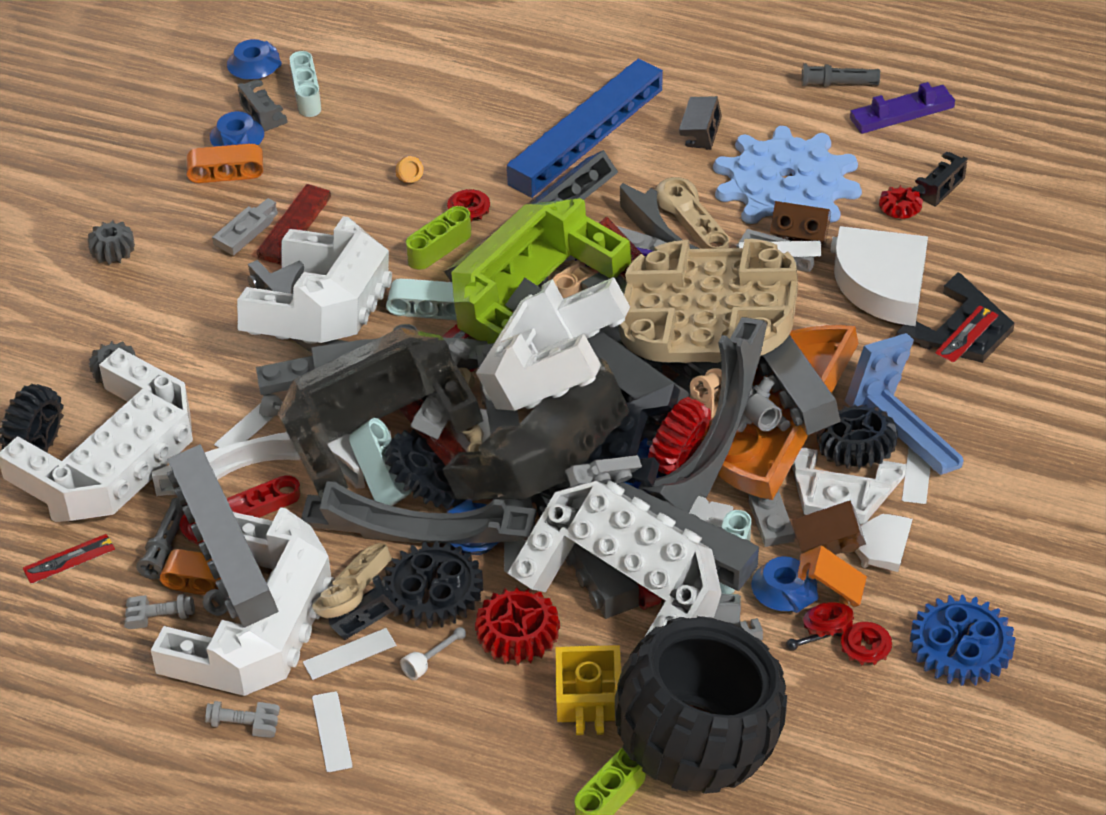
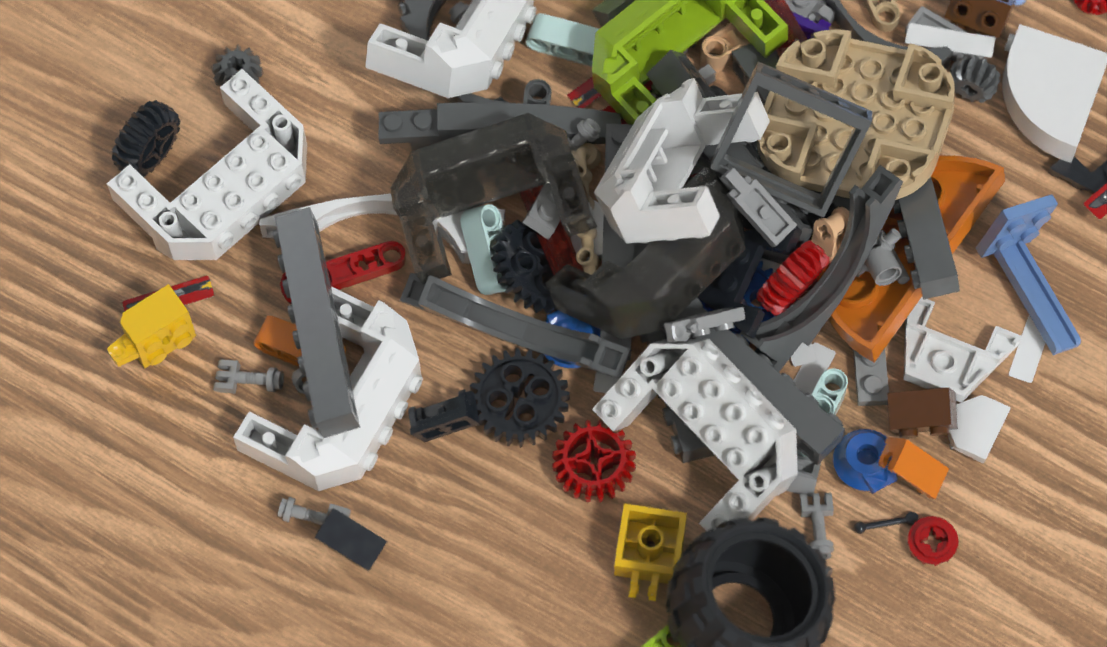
camera: 10 degrees right, 20 degrees up
dark grey pin [136,498,188,579] -> none
white sticker [214,402,287,448] -> none
light grey hinge [259,393,282,417] -> none
white sticker [303,628,397,680] -> none
tan beam [312,543,392,618] -> none
white sticker [312,691,353,772] -> none
white hinge [400,627,466,680] -> none
red gear [803,602,854,637] -> none
black gear [817,404,898,470] -> none
blue gear [910,595,1016,686] -> none
none -> yellow hinge [107,284,196,369]
none -> black hinge [315,508,387,571]
none -> dark grey window [710,61,872,218]
none -> light grey hinge [720,168,797,247]
none -> dark grey gear [950,55,1001,103]

